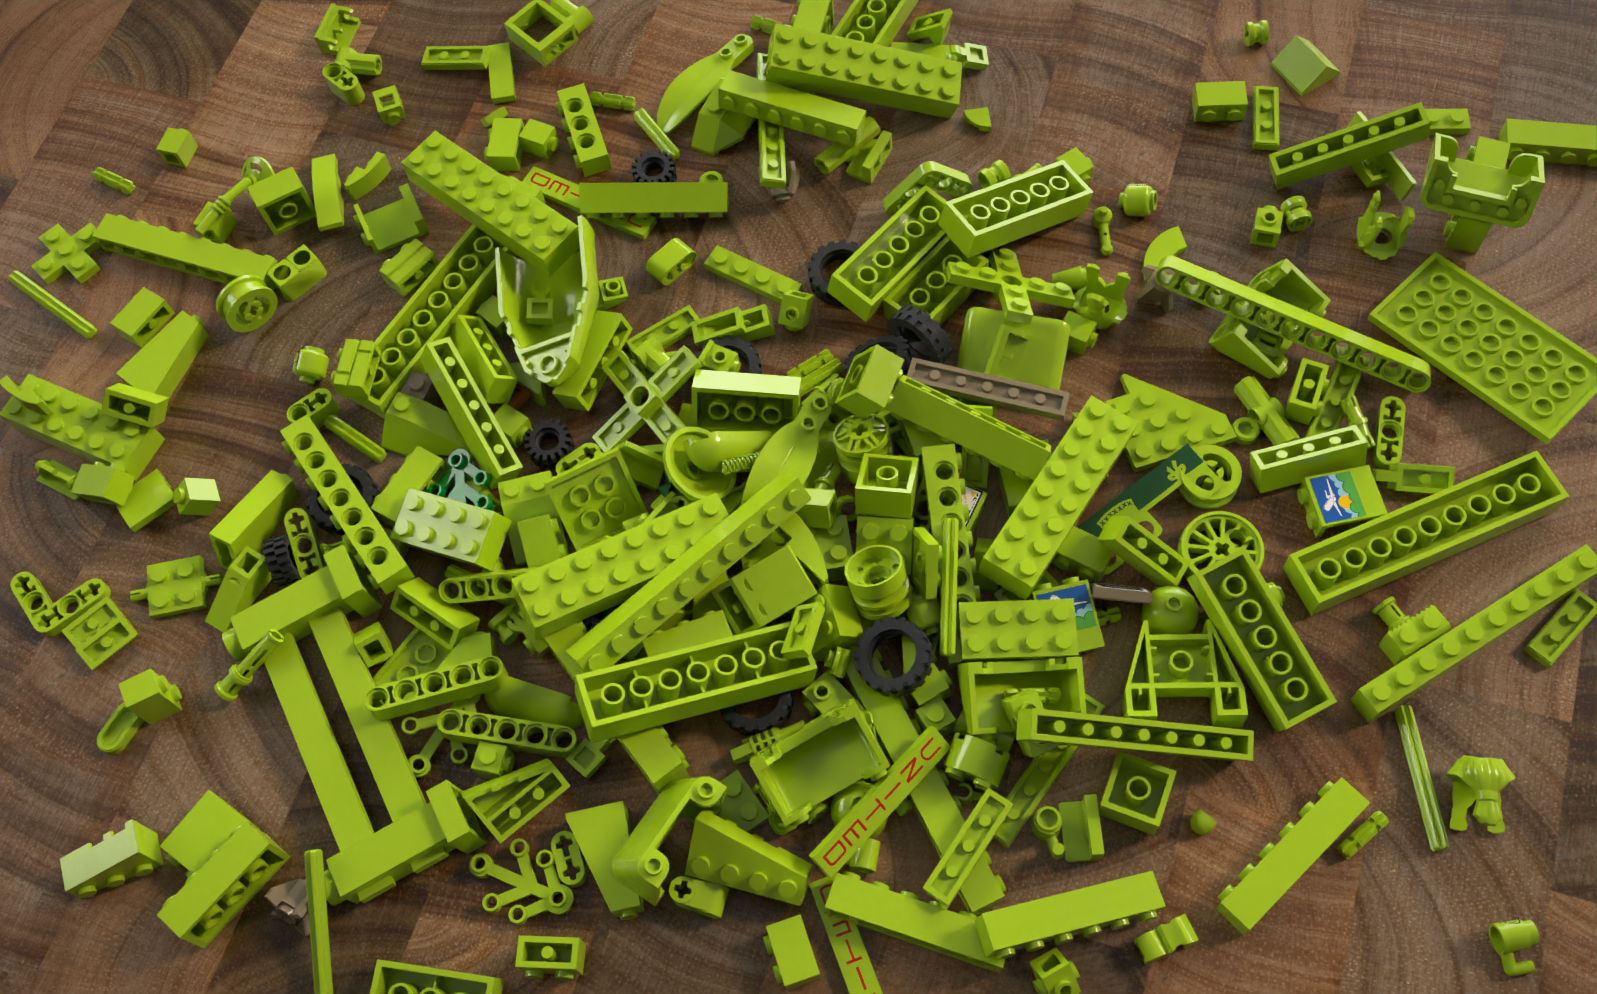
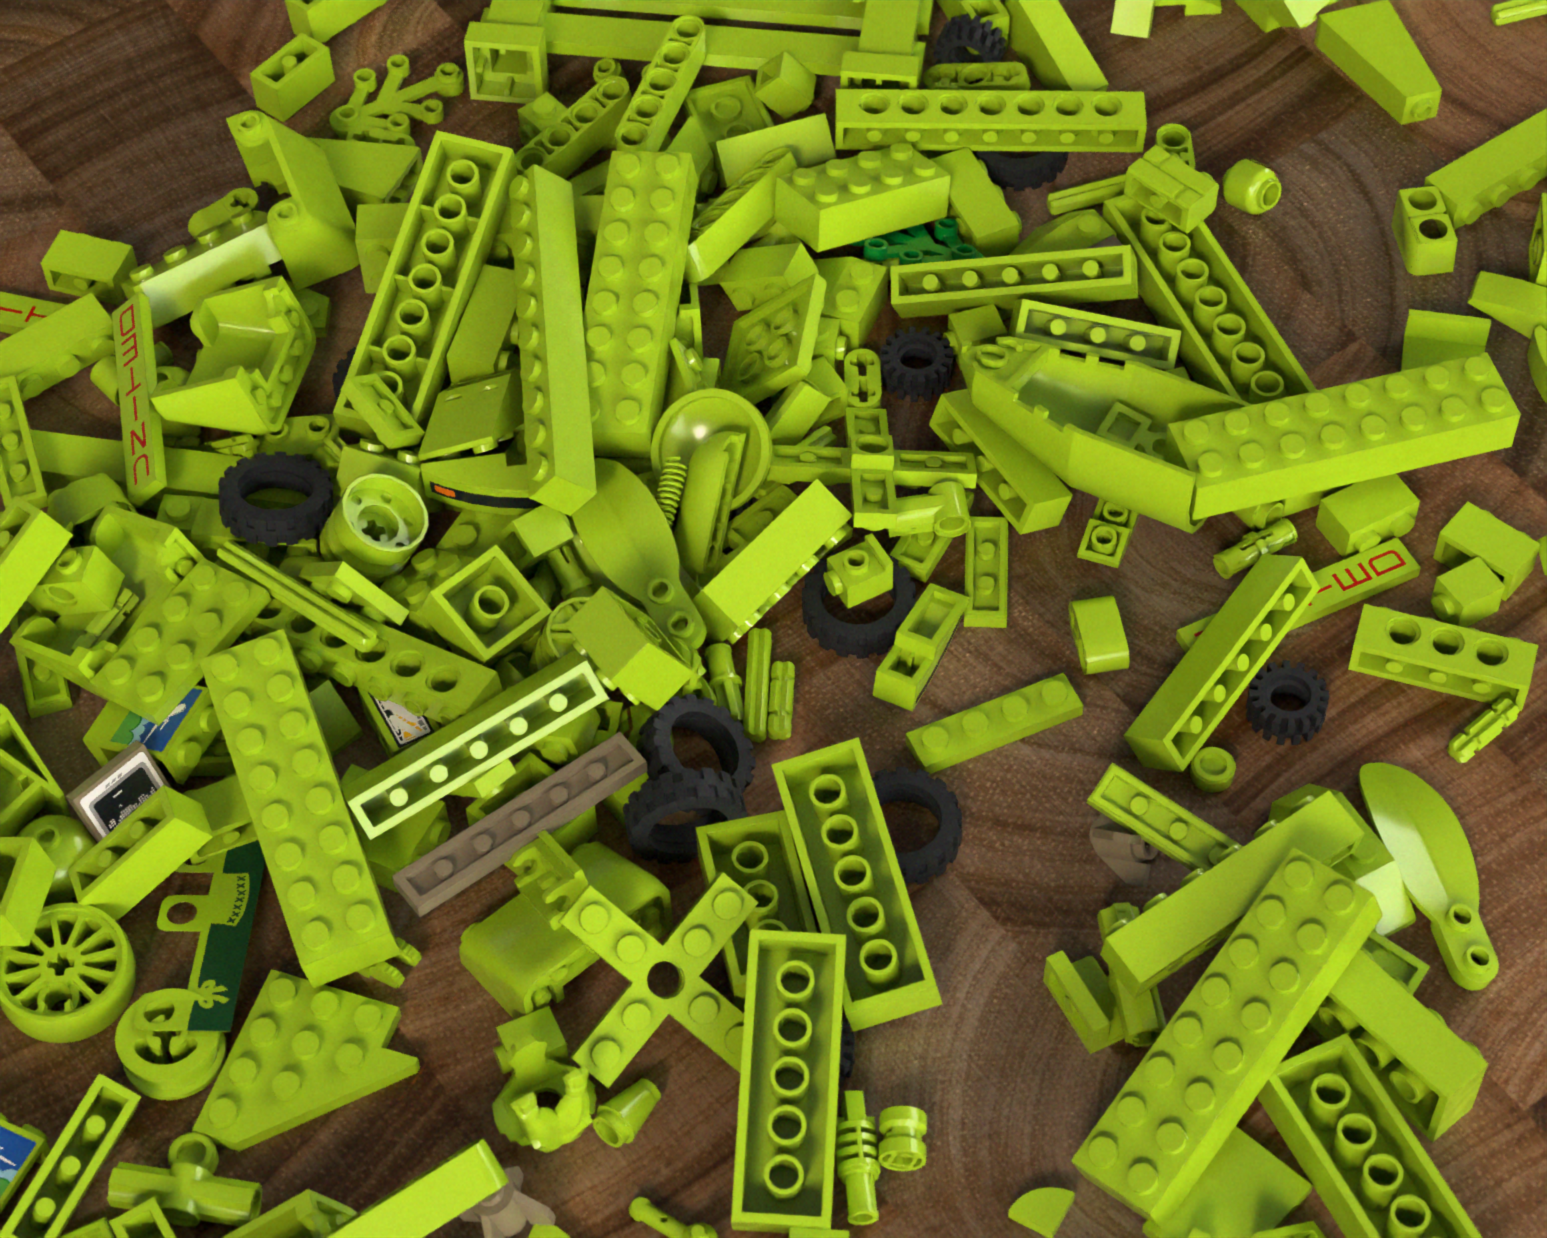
camera: 120 degrees right, 10 degrees down
lime brick [110,287,175,349] -> none
lime wheel [216,275,278,332] -> none
lime brick [379,238,439,297] -> none
lime wedge [460,758,570,844] -> none
lime axle [633,108,680,161] -> none
lime hinge [730,720,805,765] -> none
lime axle [750,15,790,34] -> none
lime brick [778,289,814,331] -> none
lime beam [882,161,973,216] -> none

